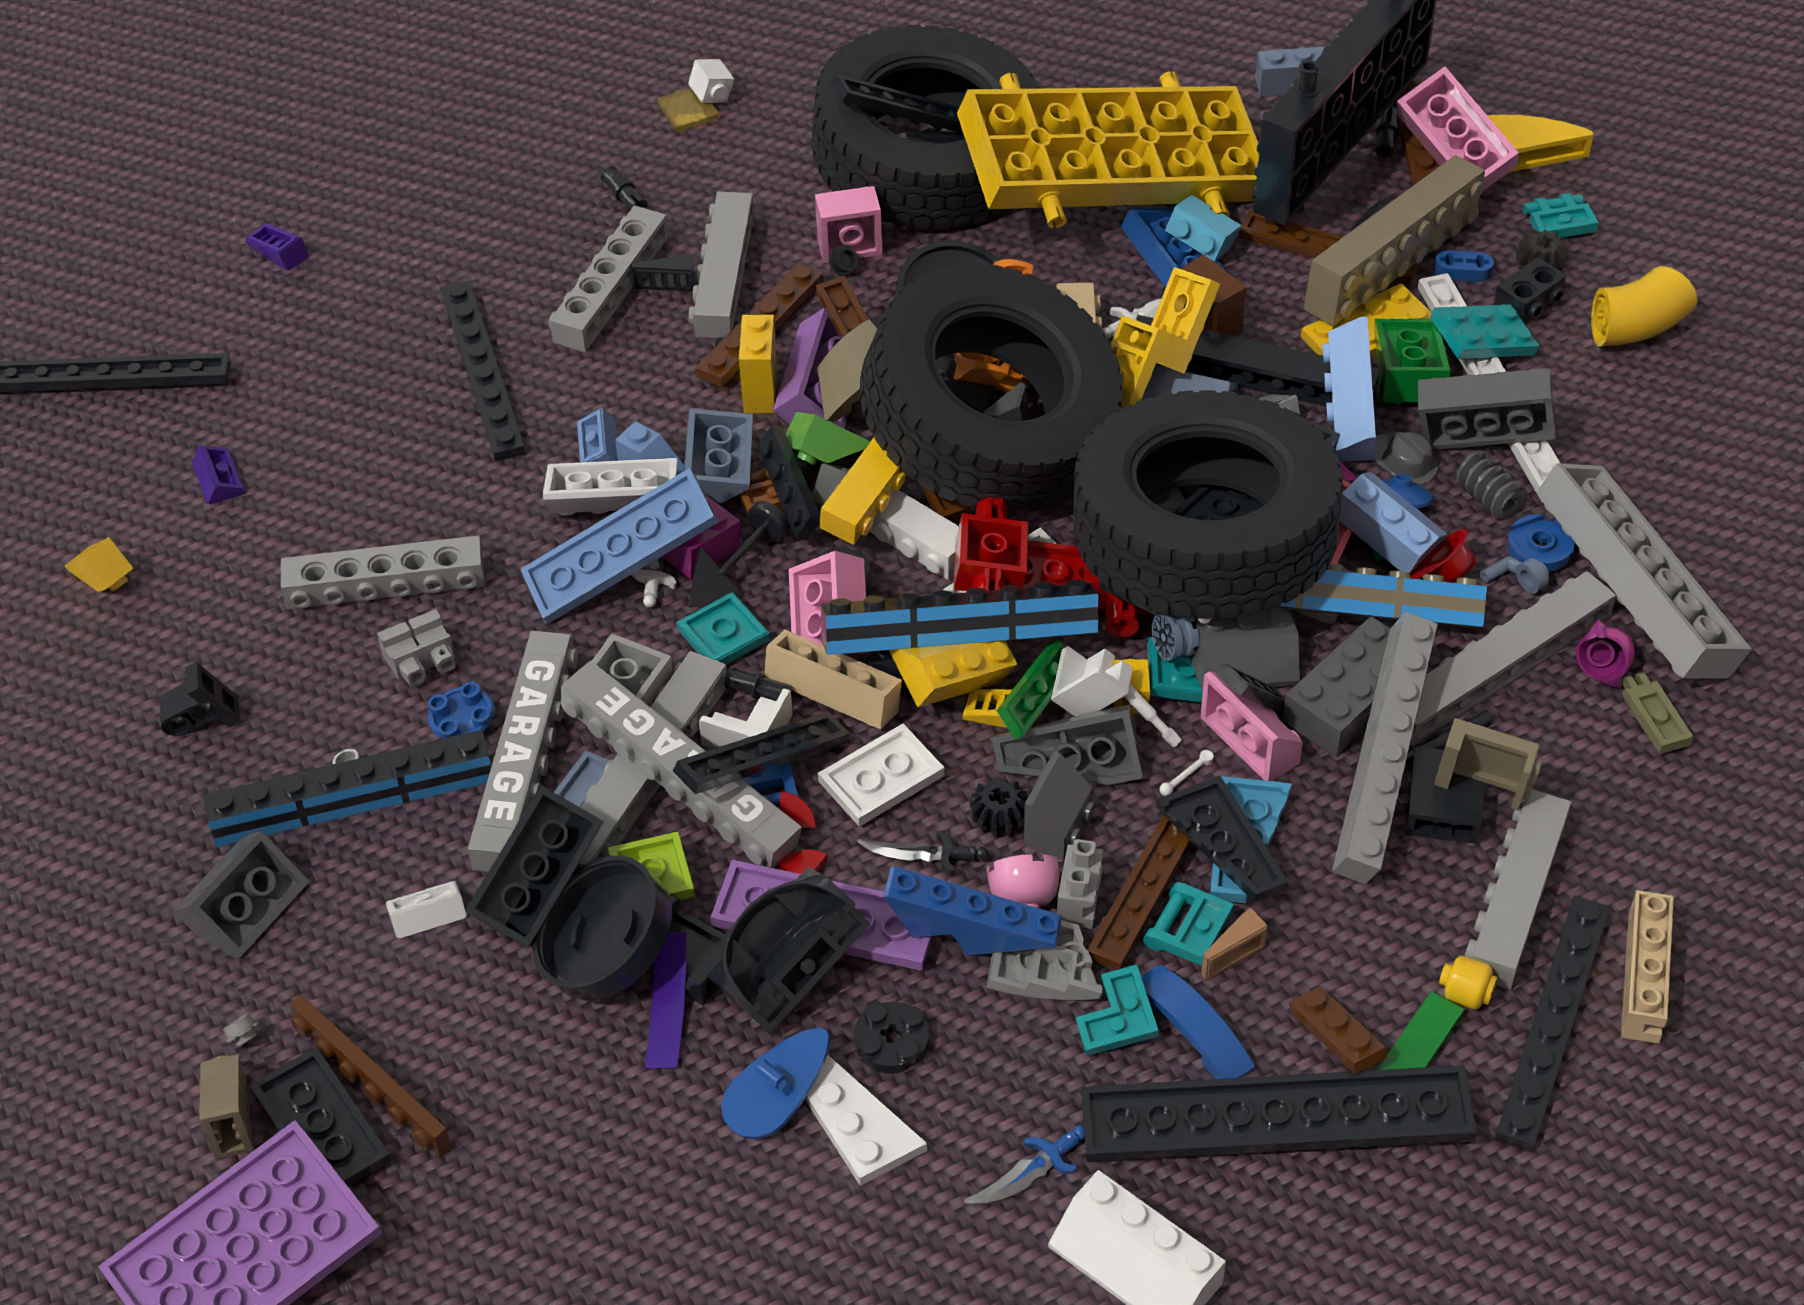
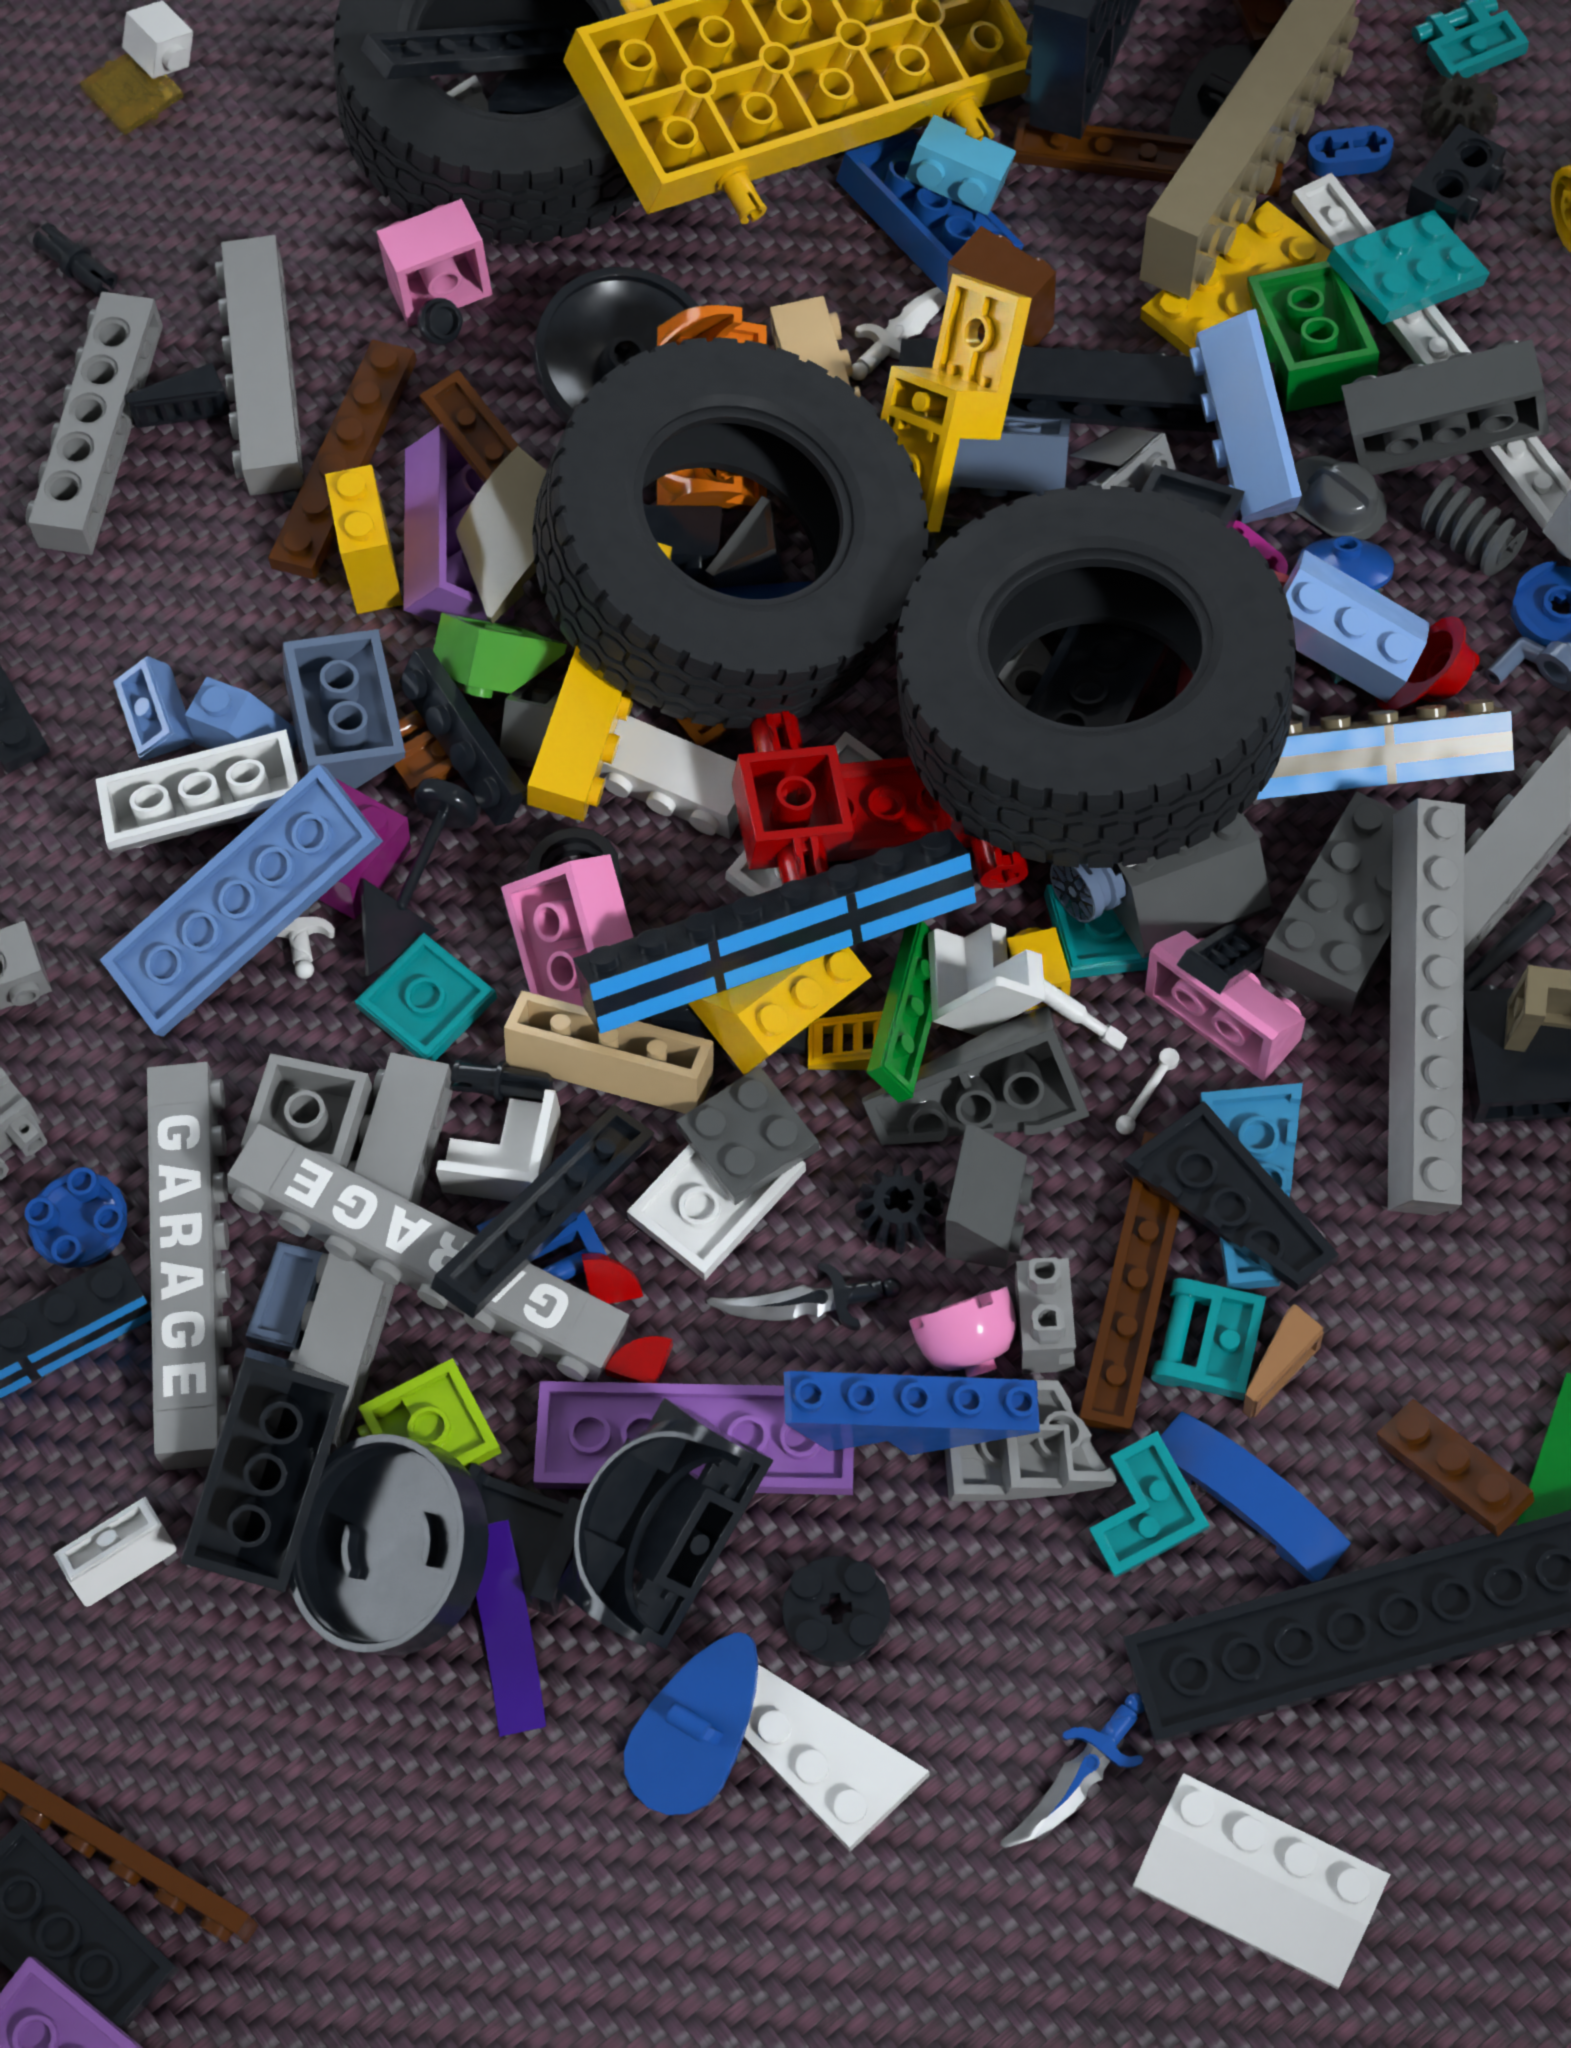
camera: 10 degrees left, 15 degrees up
none -> dark grey plate [676,1066,820,1205]

